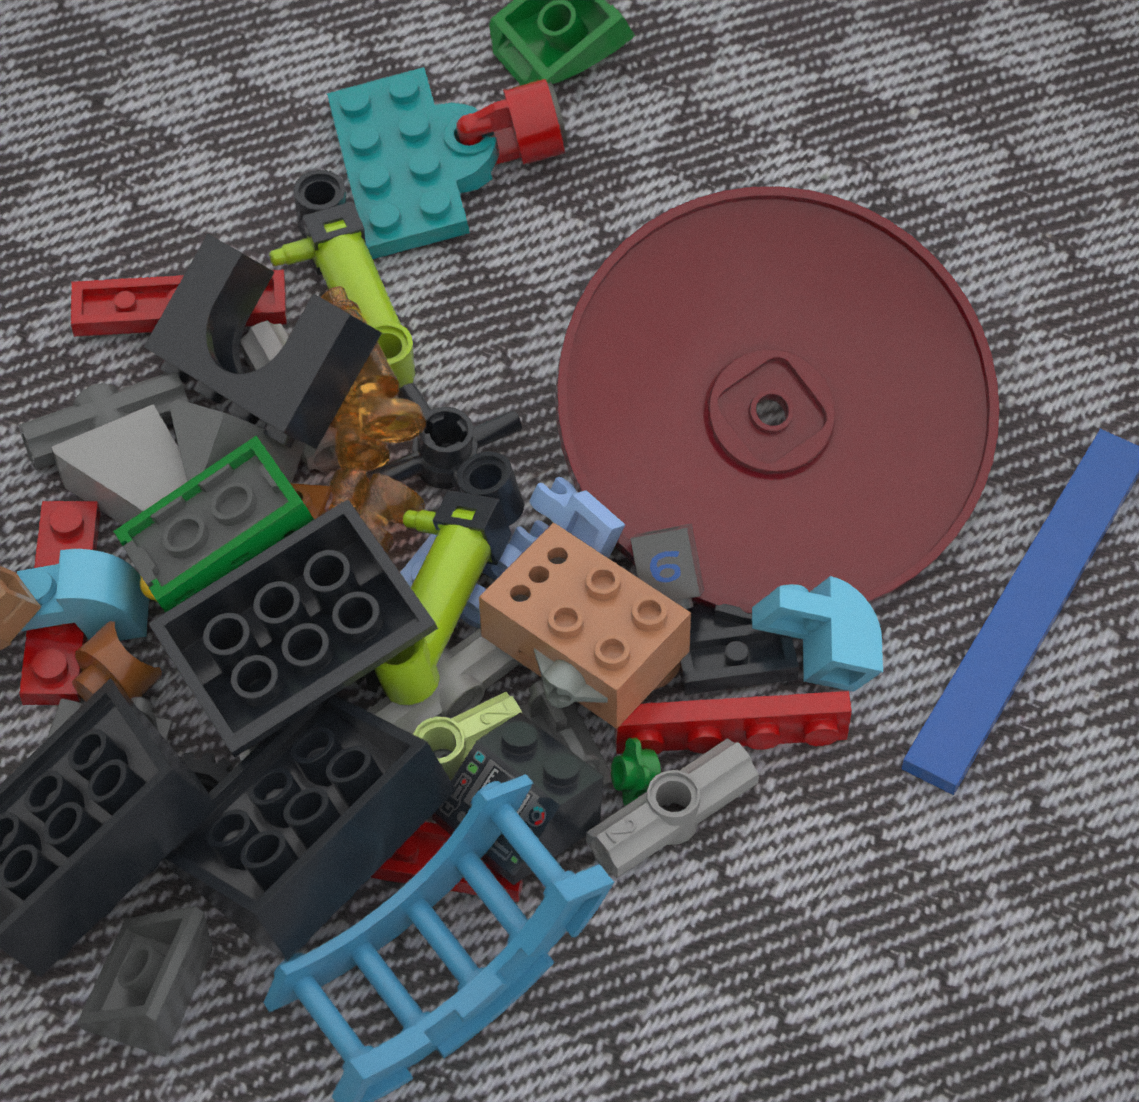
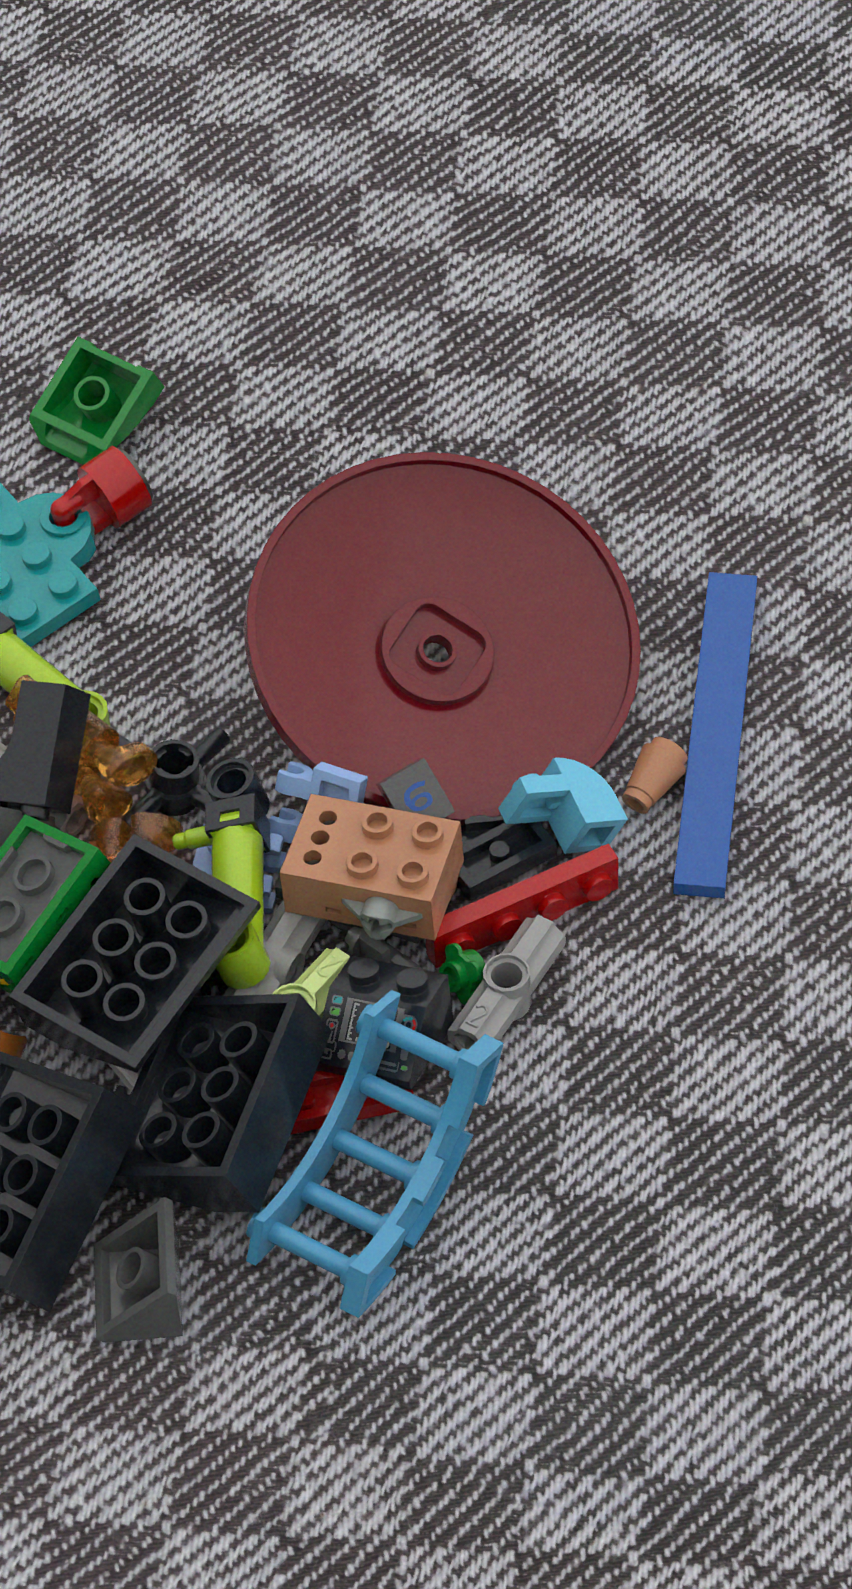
camera: 20 degrees left, 5 degrees down
none -> nougat cone [622,737,688,814]

